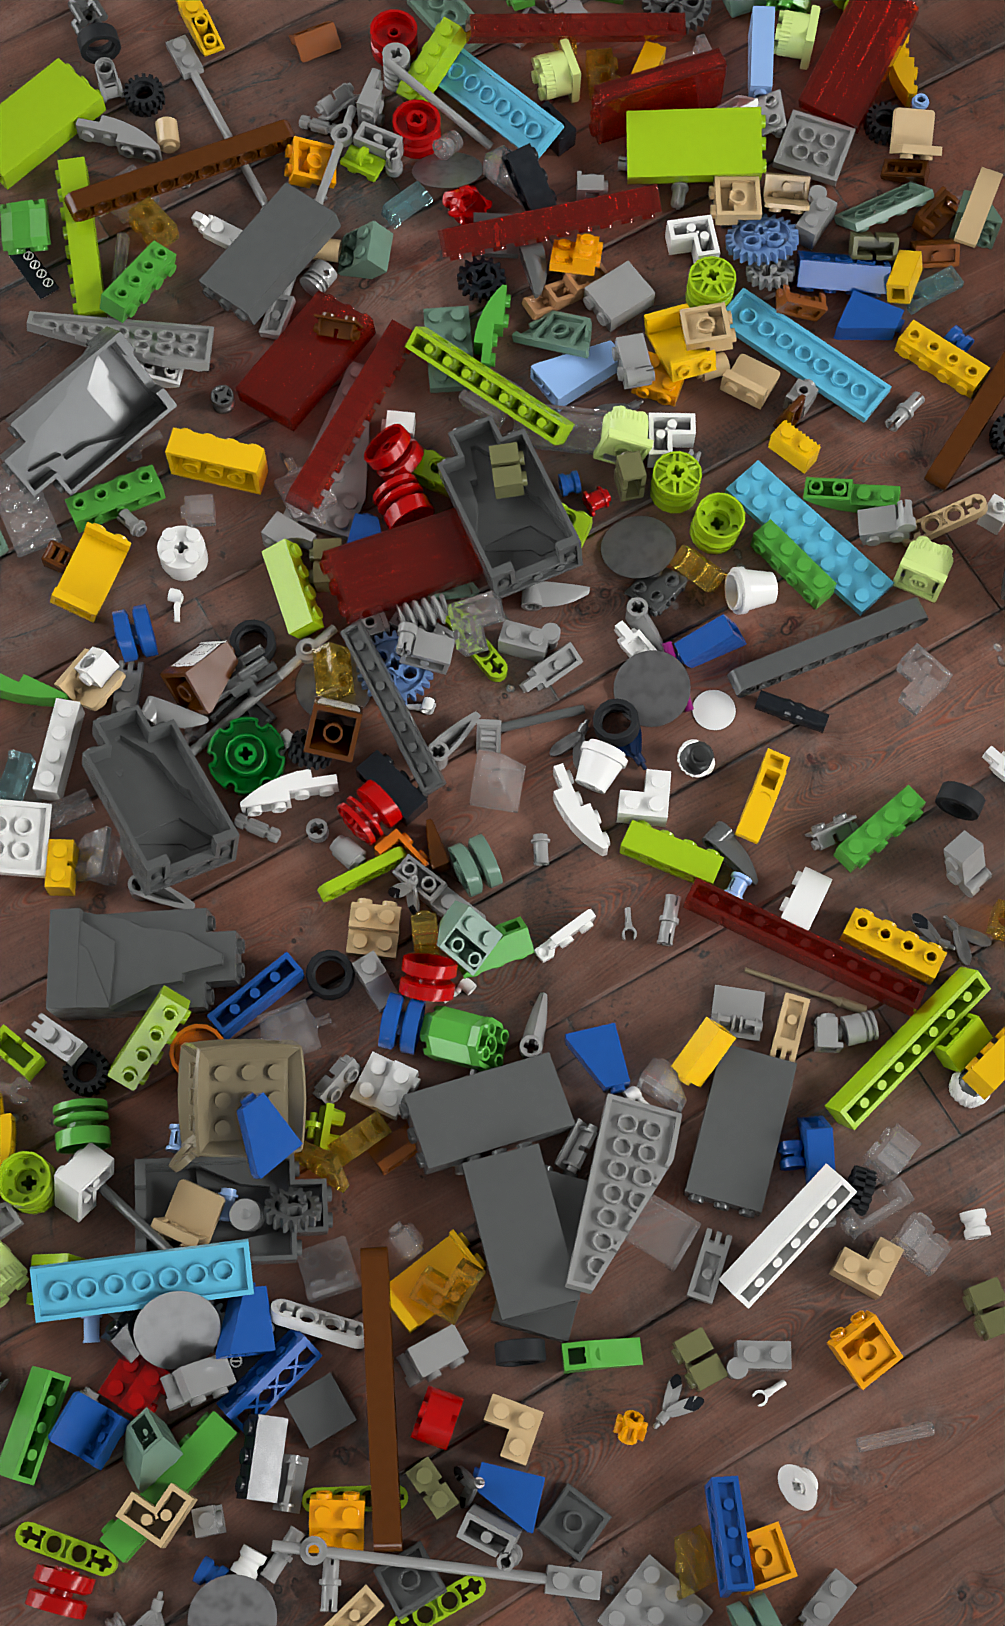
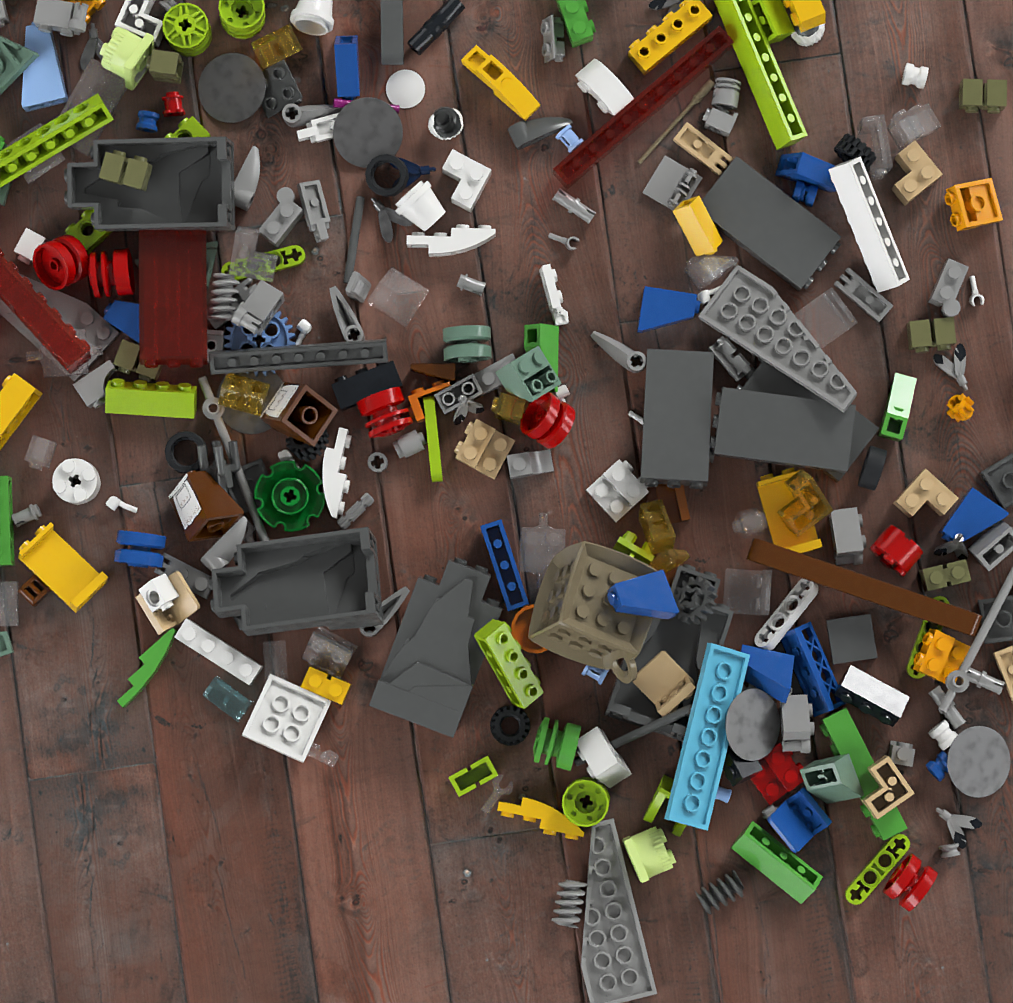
camera: 65 degrees left, 15 degrees up
light grey hinge [25,1013,88,1067] -> none
light blue pin [218,1188,238,1222] -> none
light grey piece [229,1199,265,1232] -> none
light grey hinge [273,1454,309,1514] -> none
black tyre [306,950,355,1000] -> none
light grey hinge [312,1054,363,1105] -> none
blue wheel [378,992,426,1055] -> none
bright green brick [420,1006,509,1072] -> none
lime brick [619,820,724,891] -> none
clear brick [861,1123,922,1187] -> none

